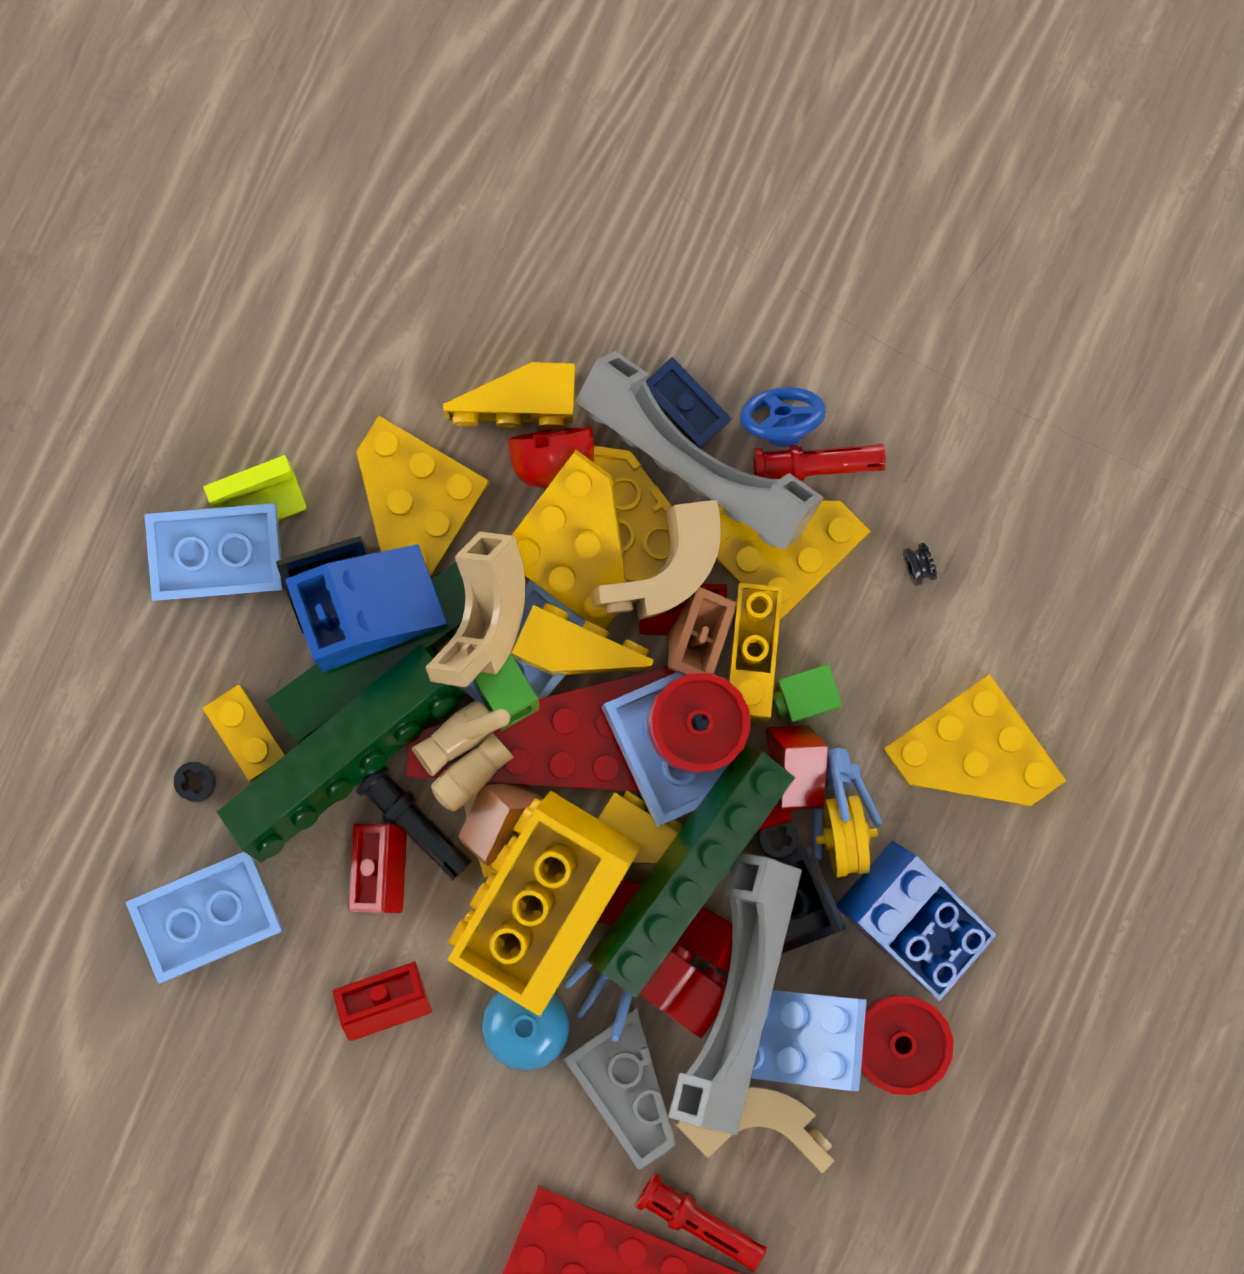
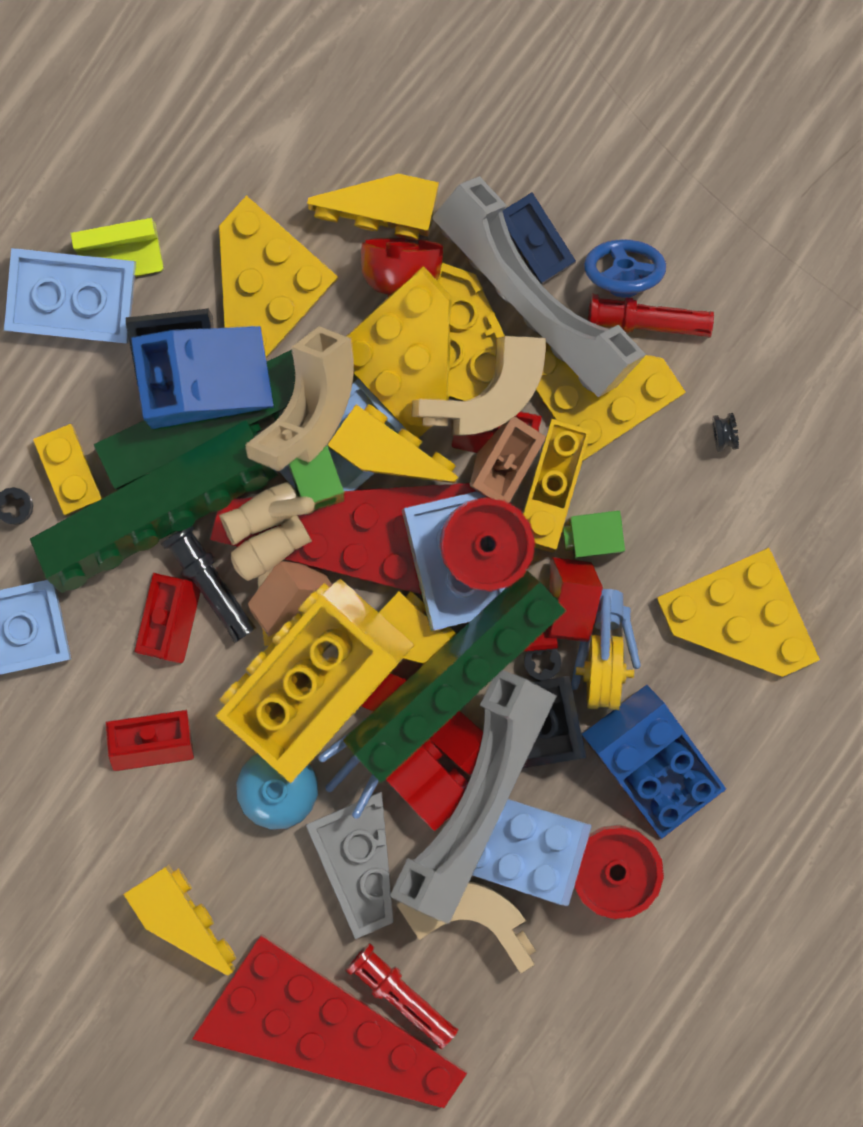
camera: 15 degrees right, 5 degrees up
none -> yellow slope [123,865,237,976]

